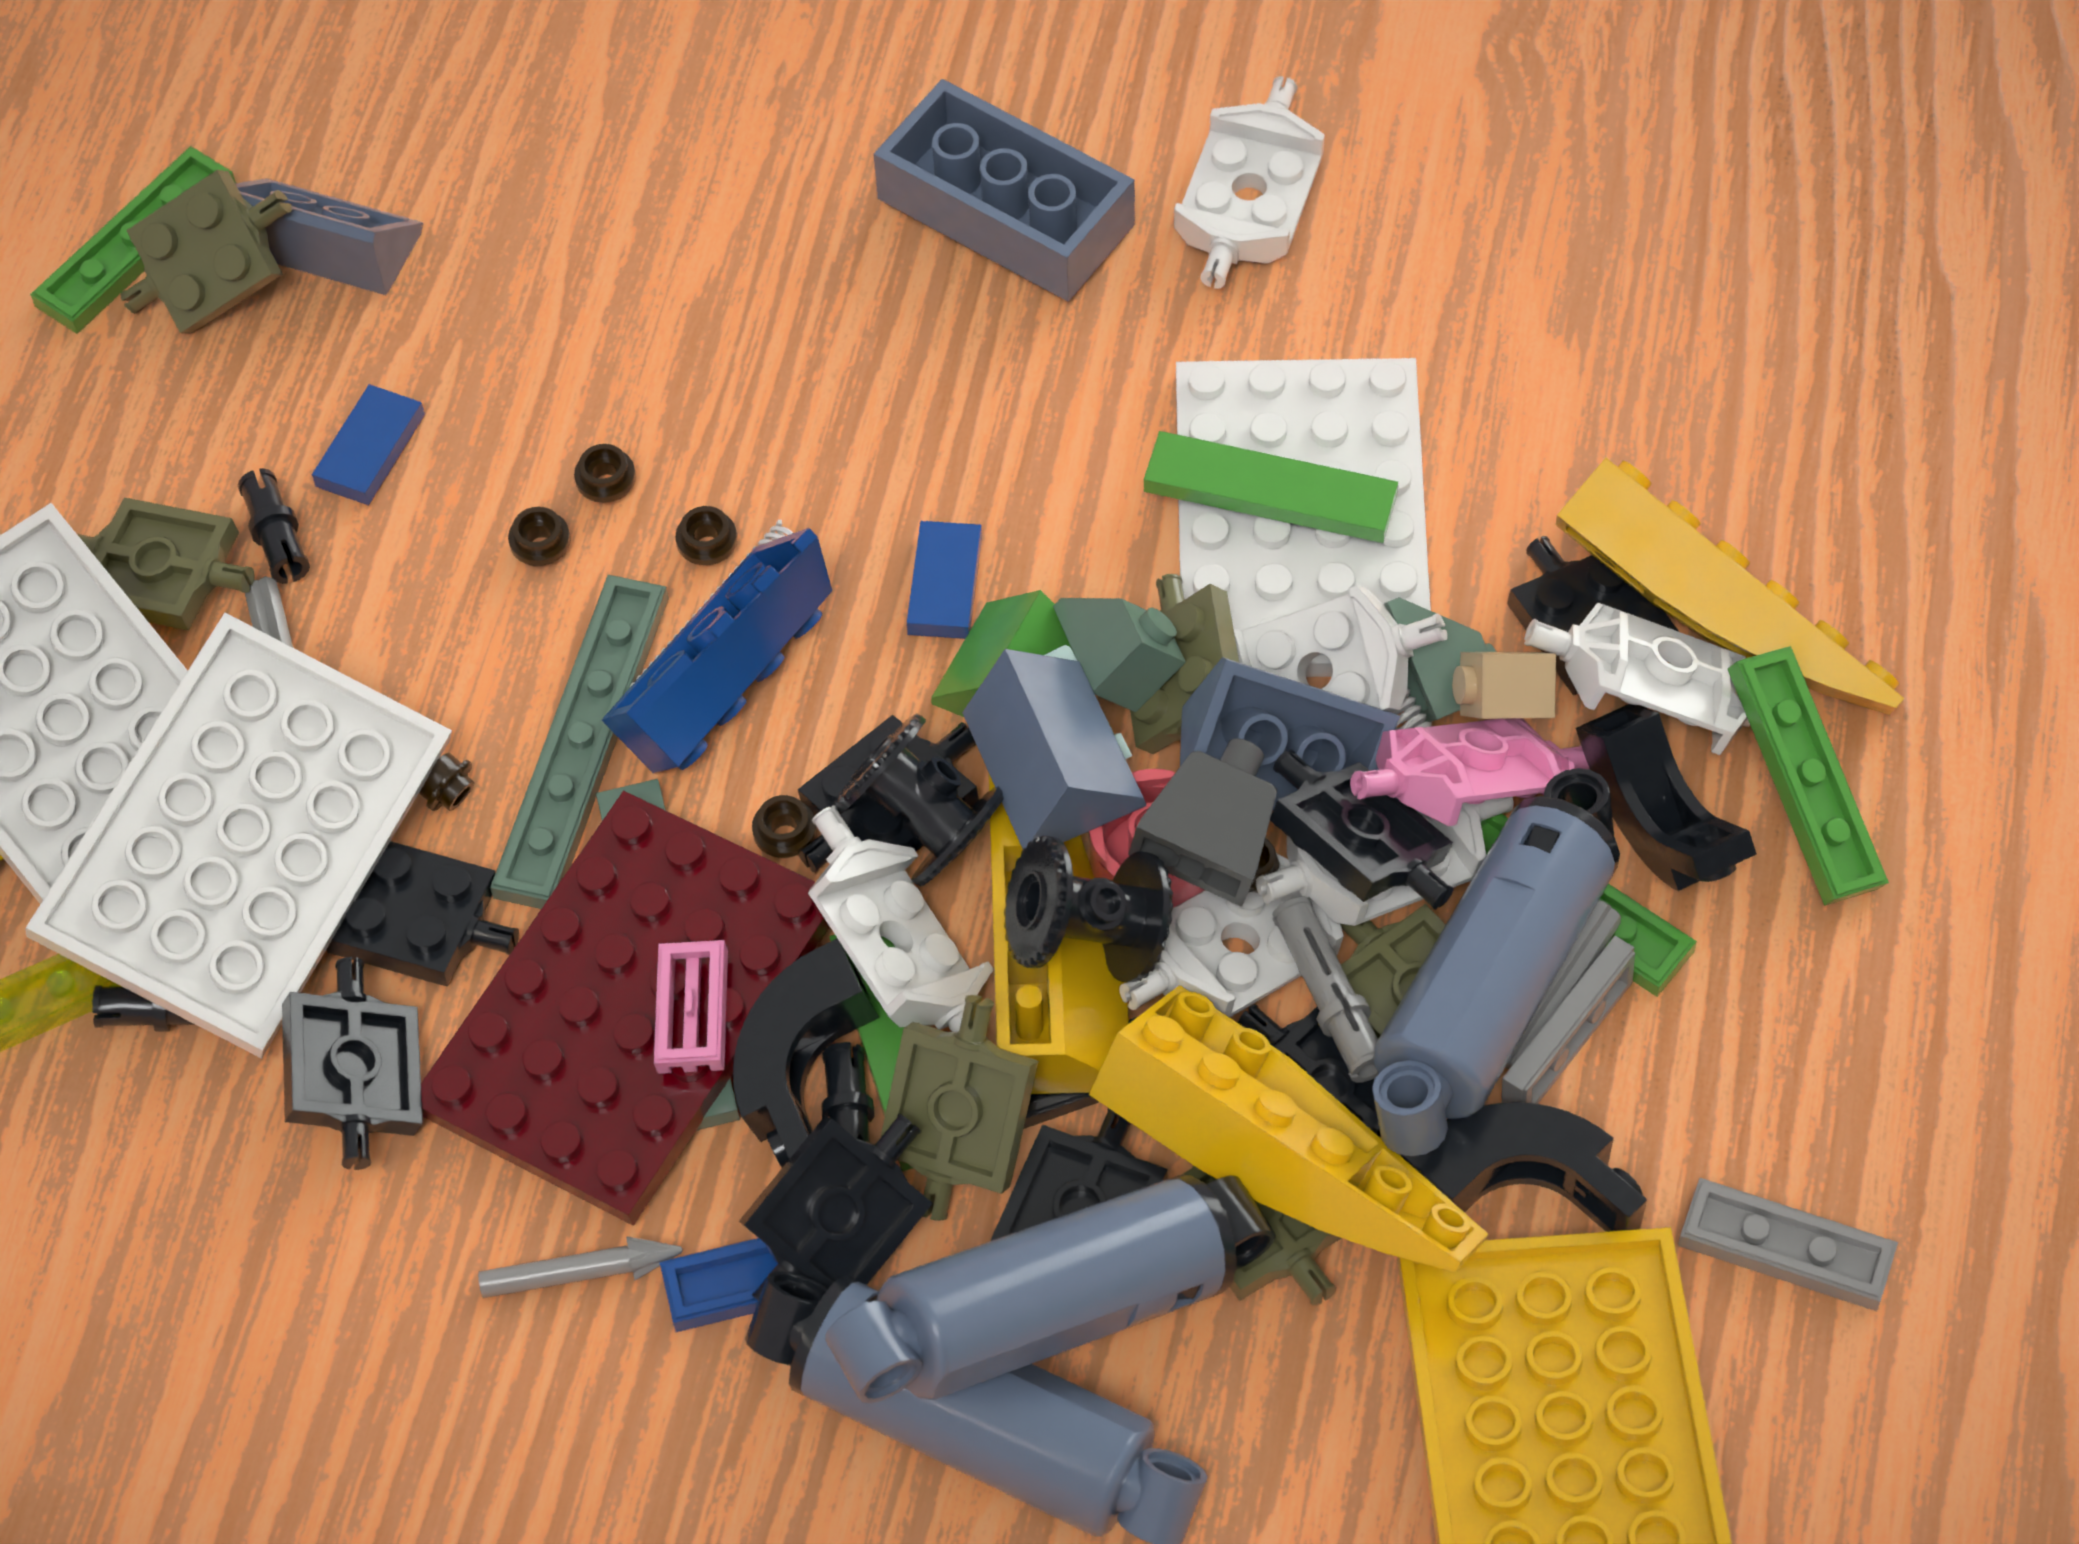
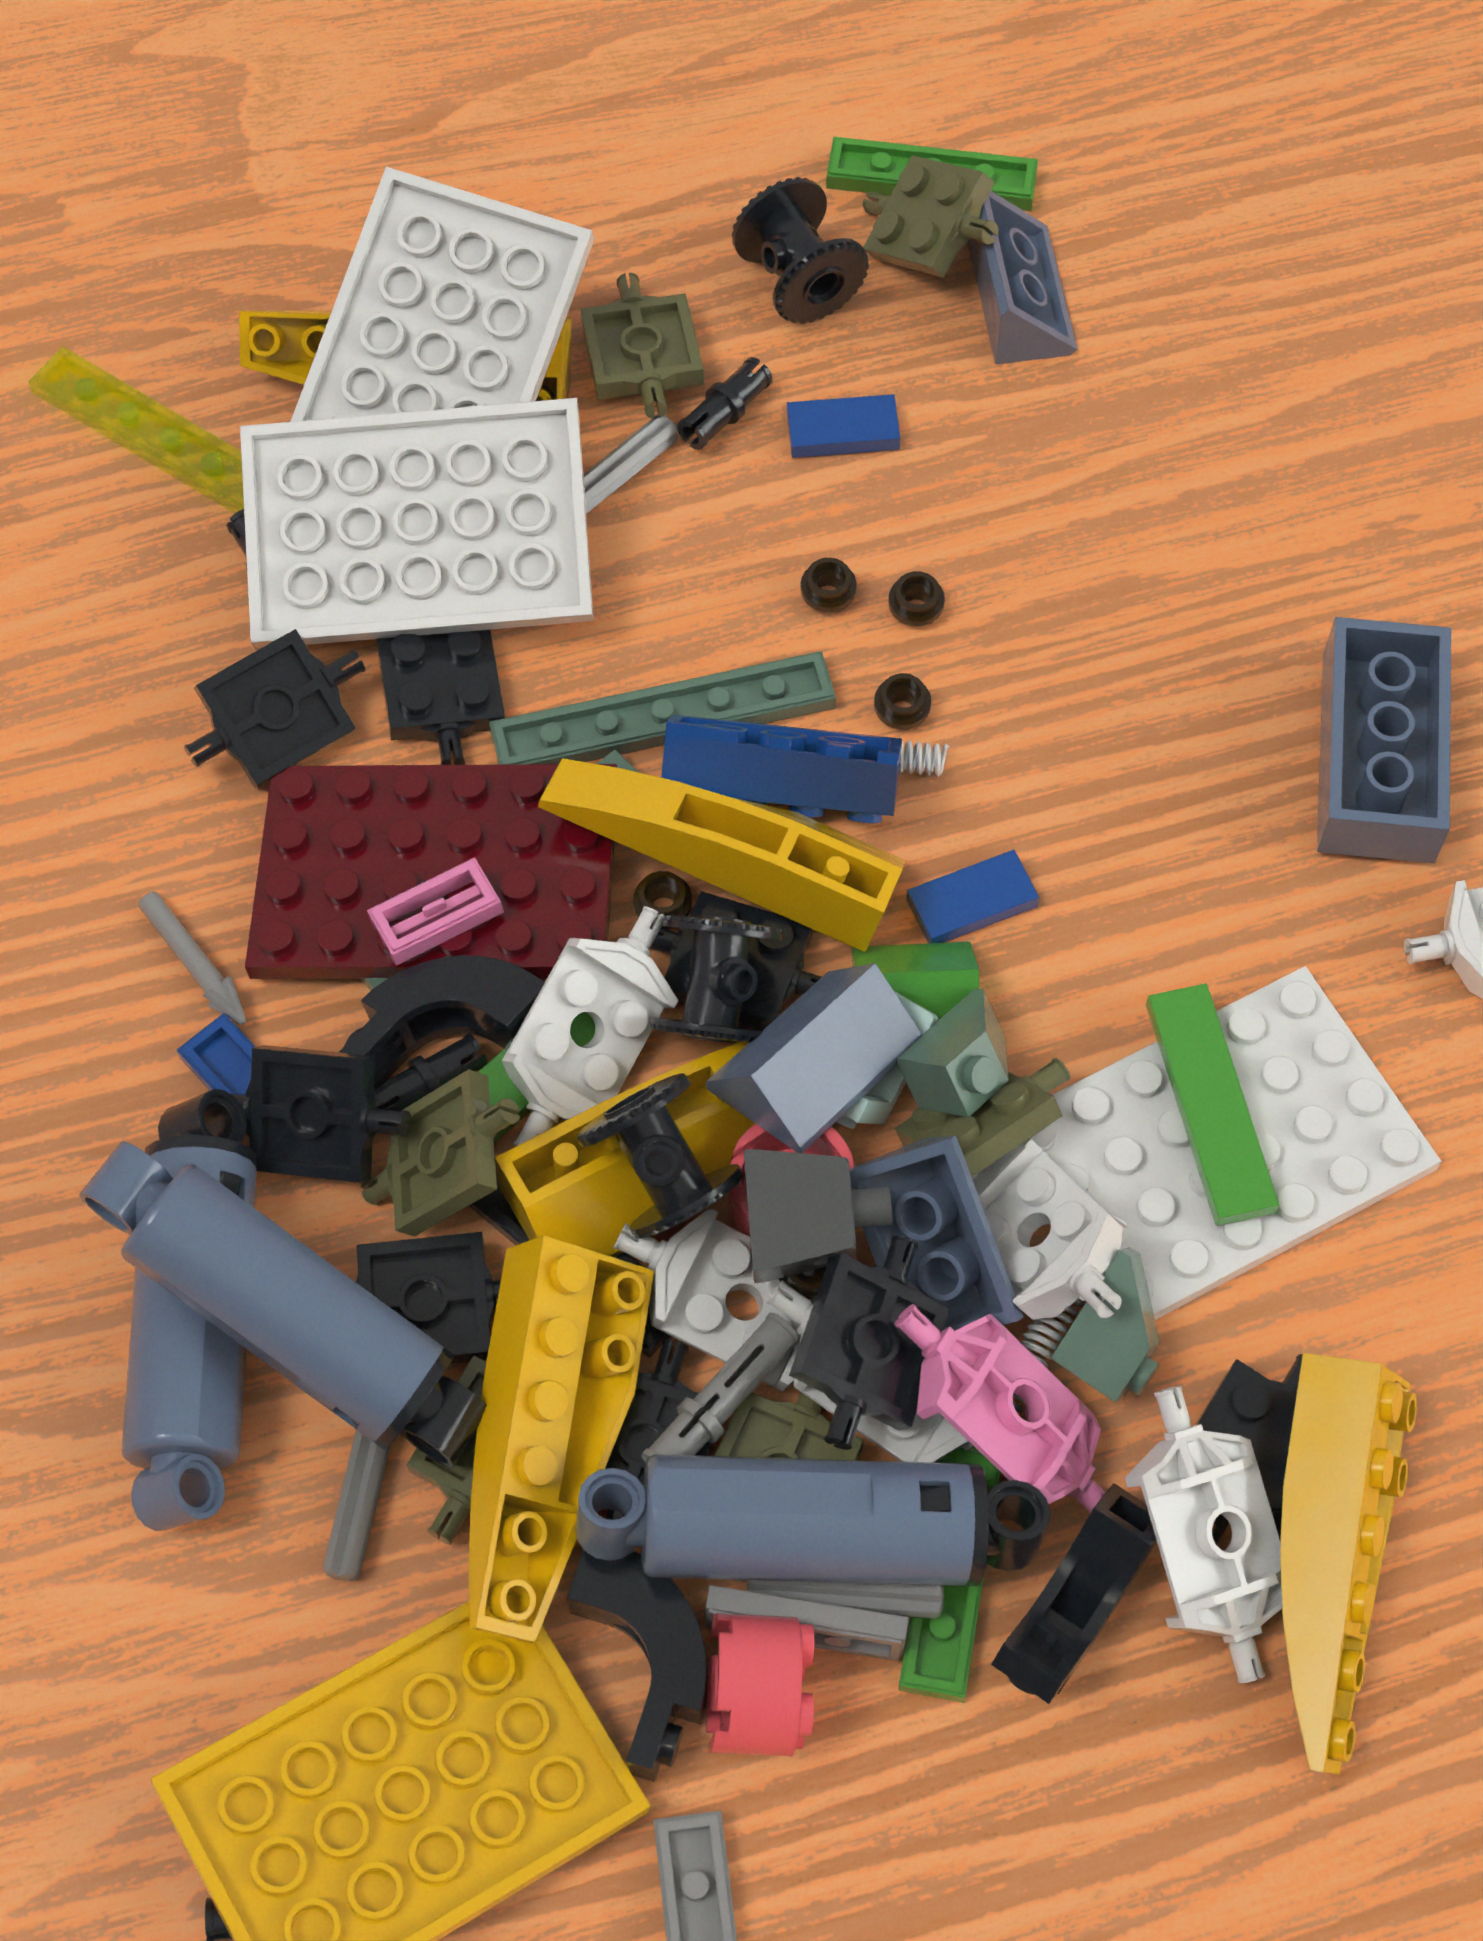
camera: 60 degrees right, 5 degrees up
dark brown plate [419,752,475,811] -> none
tan brick [1452,652,1556,719] -> none
bright green tile [1727,646,1889,906] -> none
none -> light grey axle [323,1430,391,1581]
none -> yellow wedge [538,758,905,952]
none -> coral brick [706,1613,814,1757]
none -> black hose [732,177,869,324]

